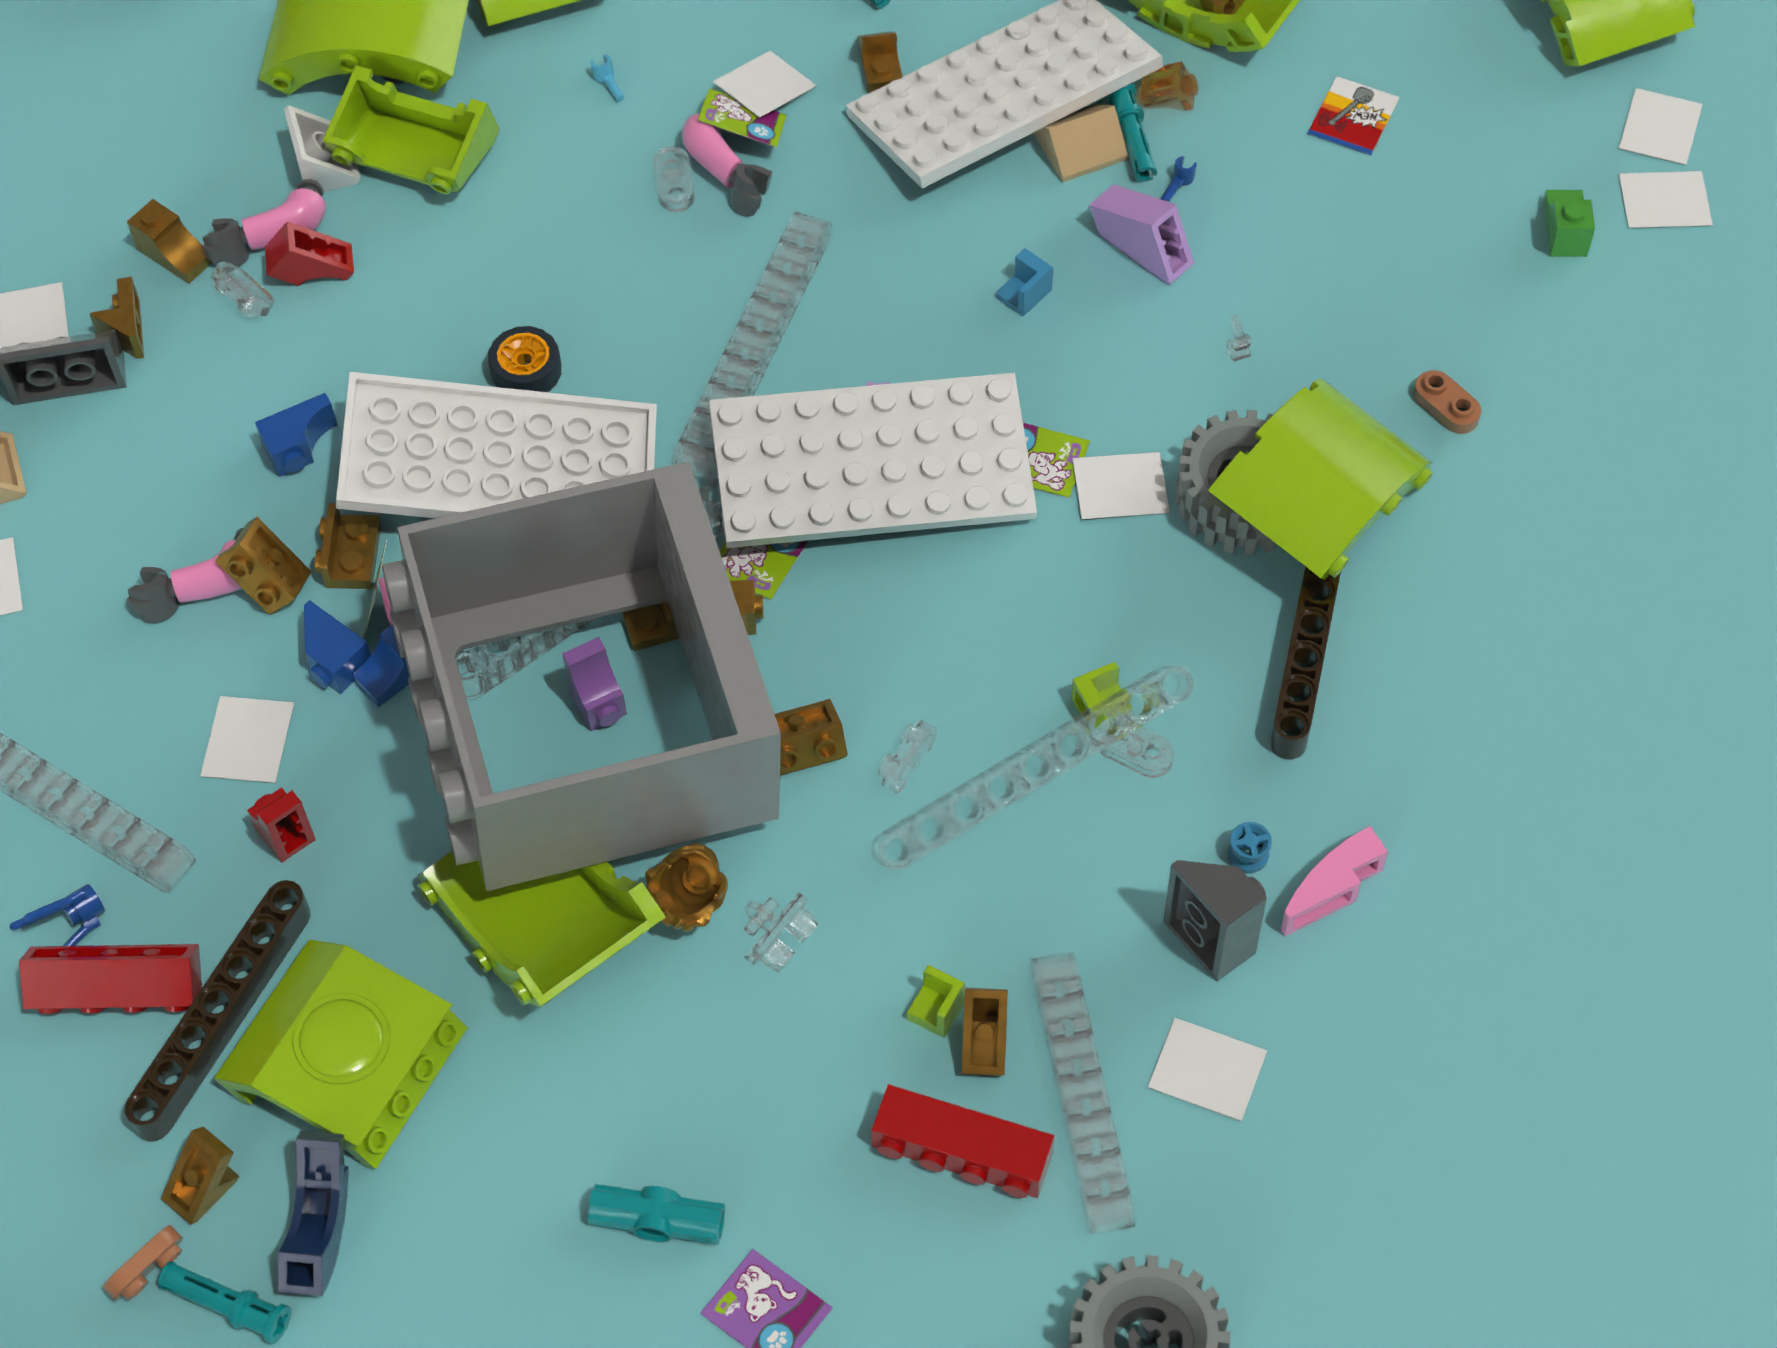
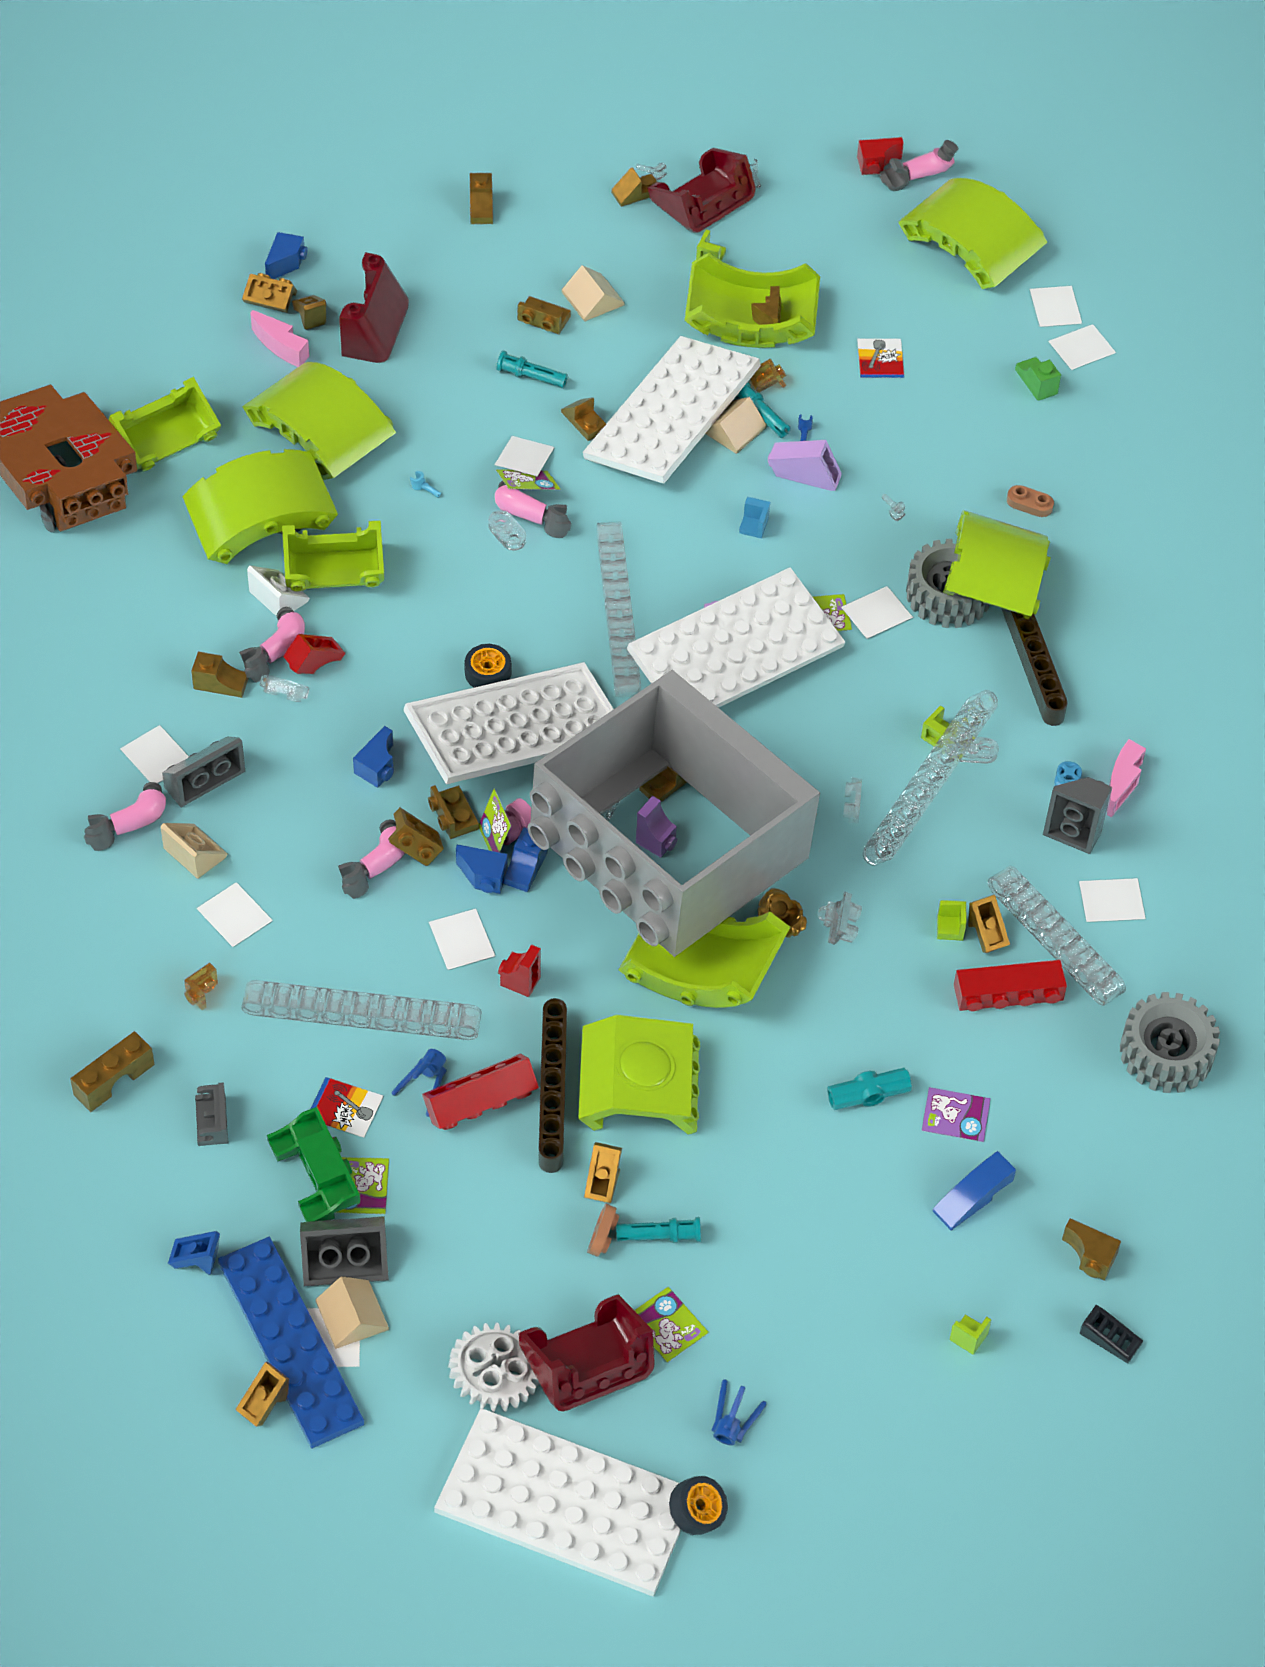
camera: 30 degrees left, 5 degrees down
pearl gold slope [90,276,144,359] -> none
dark blue arch [278,1131,349,1296] -> none

